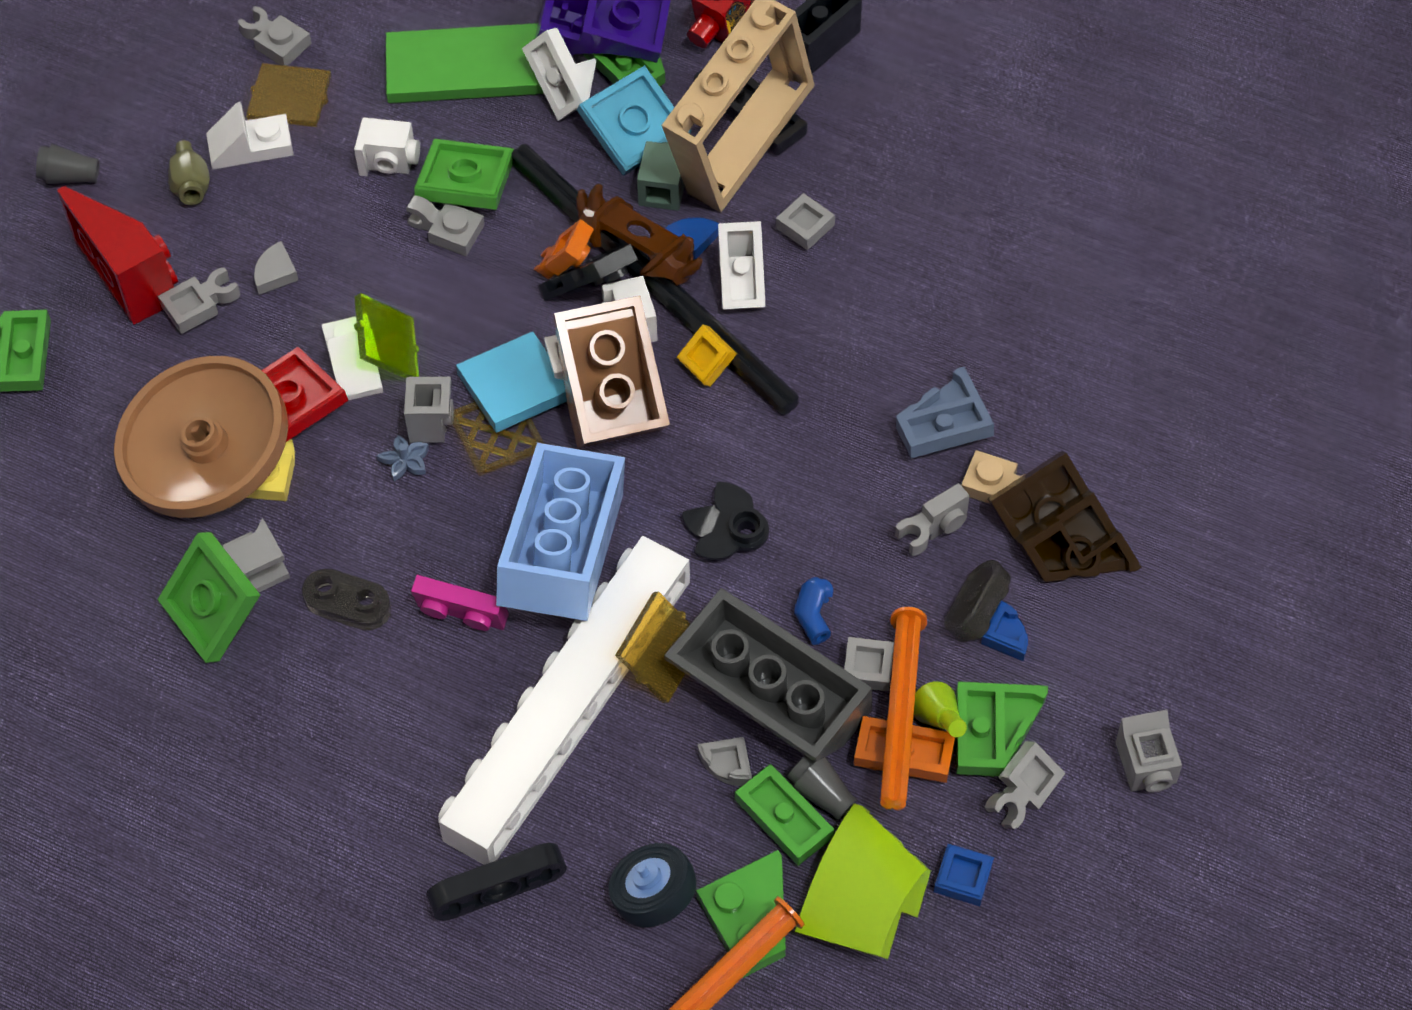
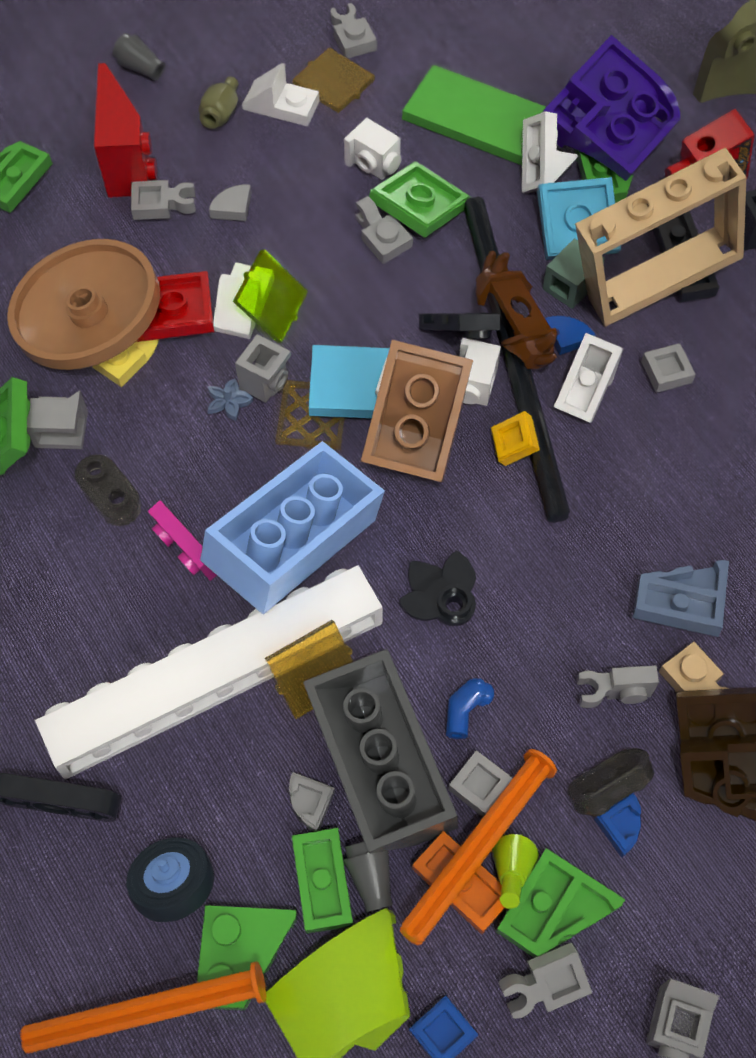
camera: 30 degrees right, 5 degrees up
orange plate [534,219,594,279] -> none

